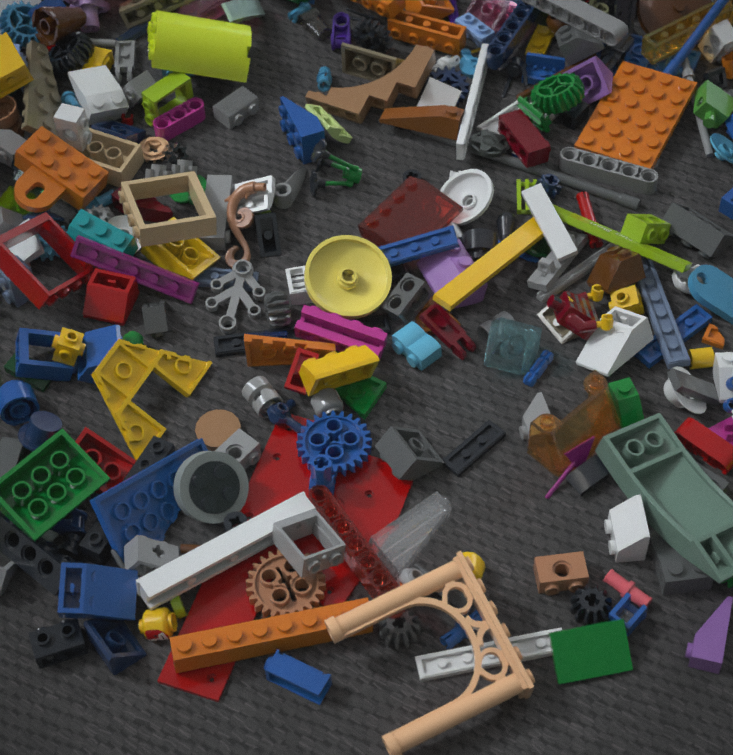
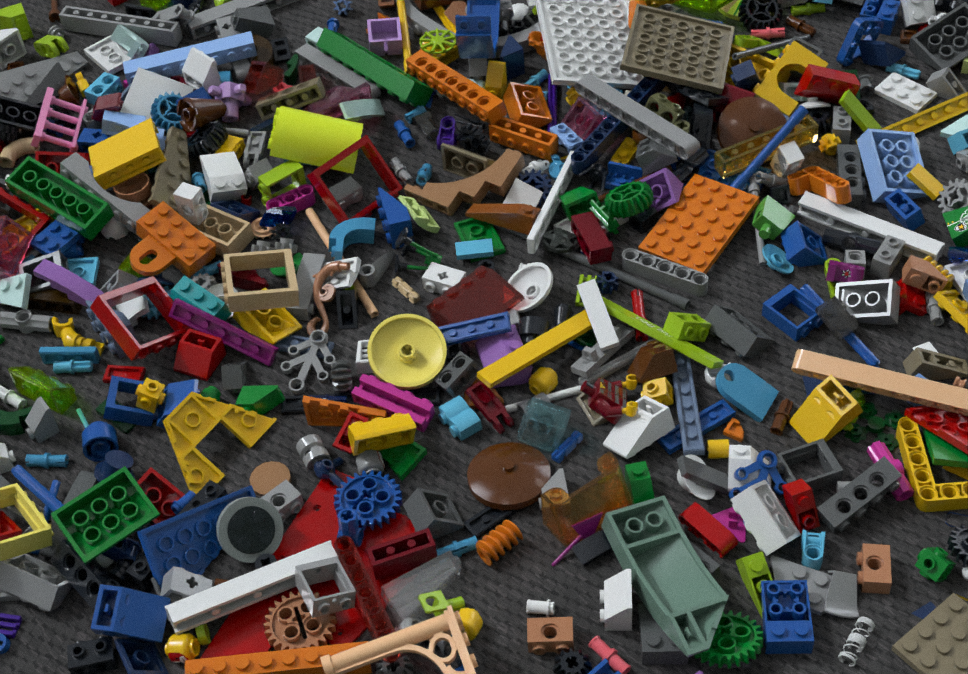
camera: 10 degrees right, 5 degrees down
none -> red tile [102,365,146,383]
none -> blue pin [171,490,196,515]
none -> green slope [235,385,285,415]
none -> clear blue slope [259,206,297,228]
none -> light nougat piece [305,208,379,318]
none -> red window [307,135,403,224]
none -> dark azure arch [328,217,376,261]
none -> dark red brick [367,528,438,580]
none -> light grey pin [389,157,415,186]
none -> tan axle [392,276,420,304]
none -> blue pin [394,120,415,148]
none -> lime bracket [418,590,465,617]
none -> white brick [422,262,467,299]
none -> dark azure pin [436,535,478,563]
none -> green tile [454,218,506,263]
none -> medium azure tile [455,238,494,260]
none -> reddish brown dish [467,442,551,510]
none -> orange piece [476,520,523,566]
none -> white bar [504,385,582,413]
none -> white pin [526,599,555,617]
none -> yellow head [528,367,558,395]
none -> green torso [559,187,599,221]
none -> light grey pin [754,171,788,187]

